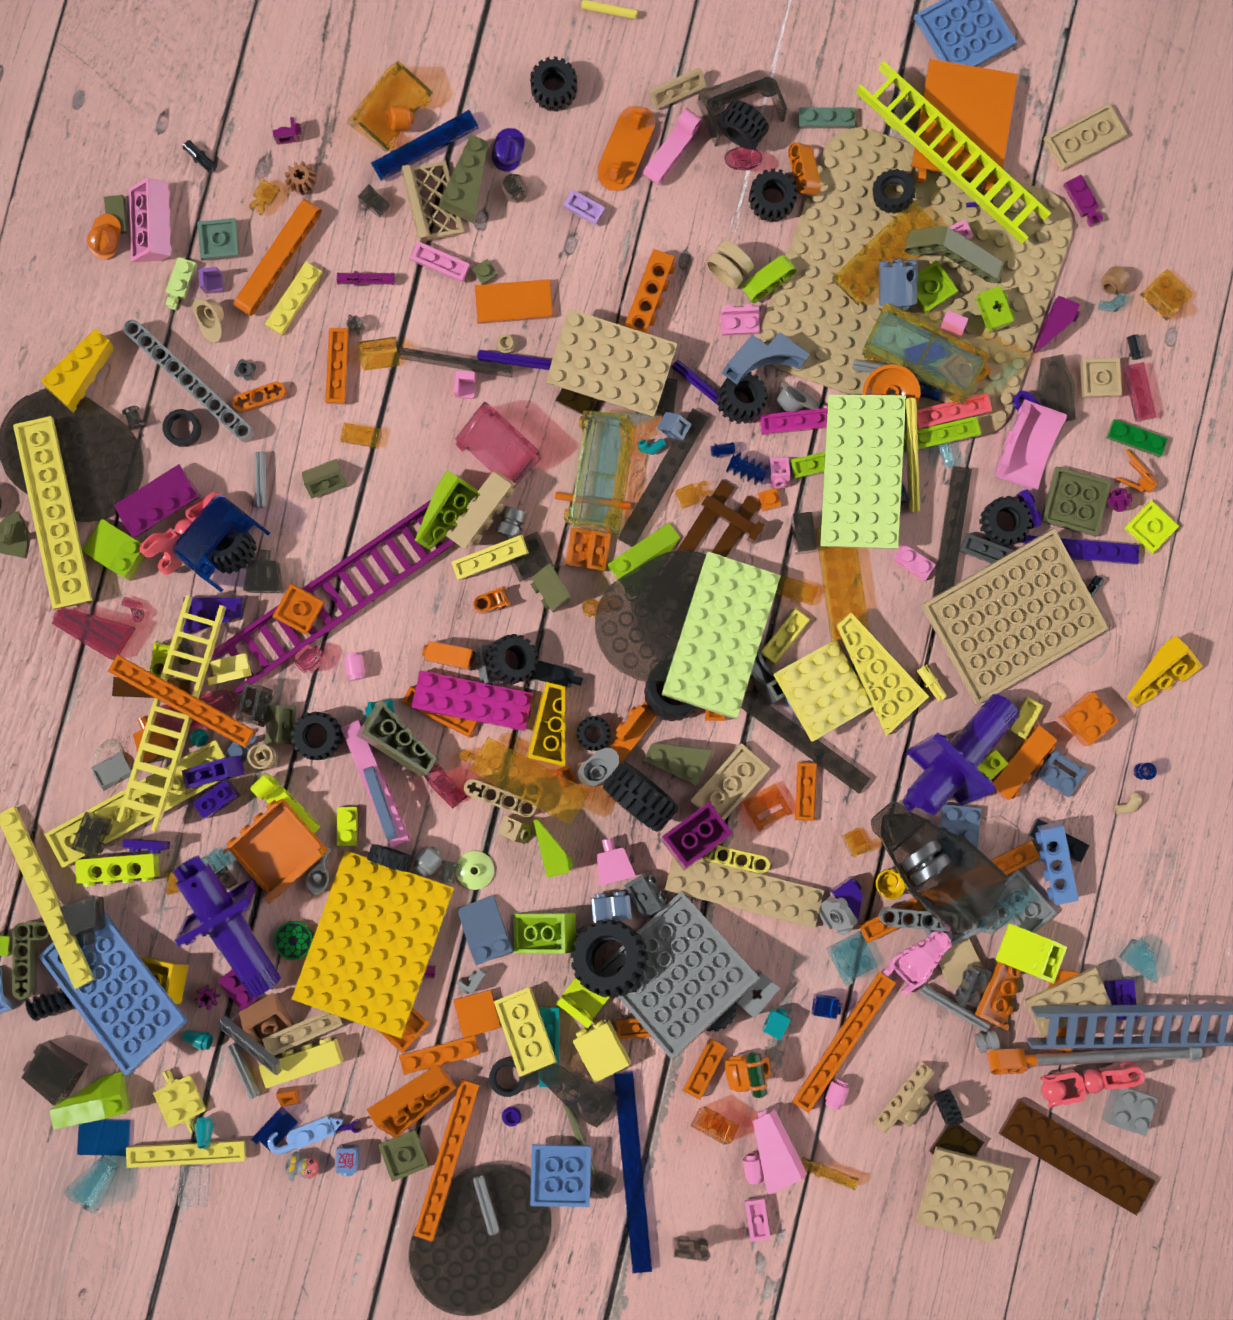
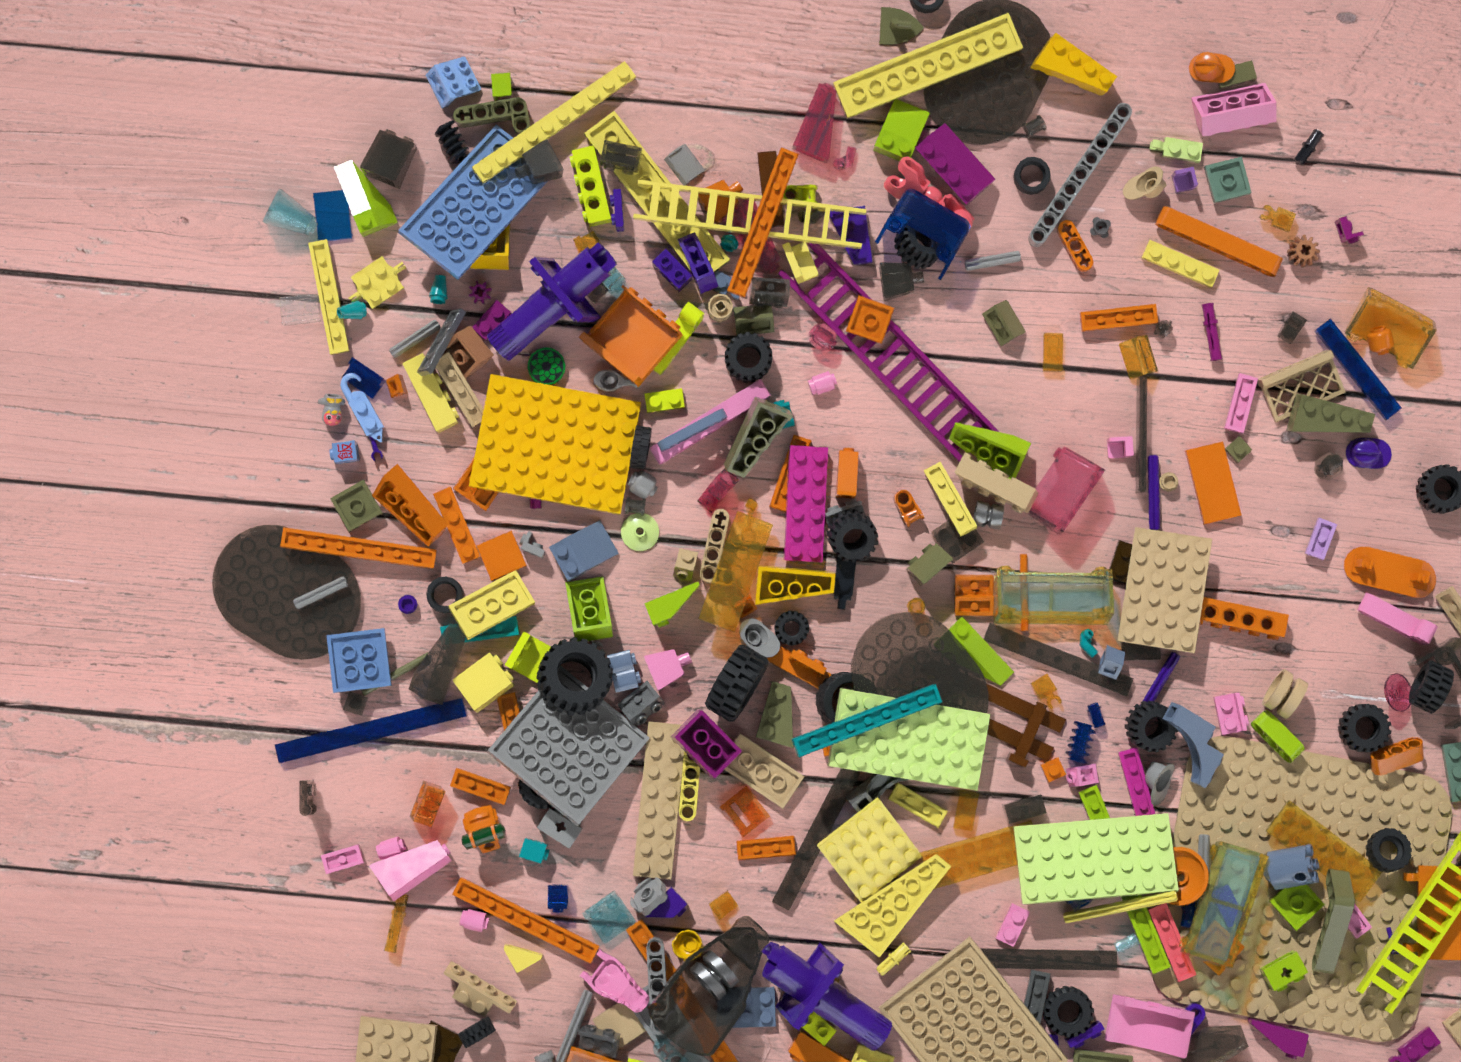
camera: 80 degrees right, 0 degrees up
bright pink panel [937,311,969,341] -> none
none -> light yellow slope [504,944,543,973]
none -> teal tile [791,684,942,757]

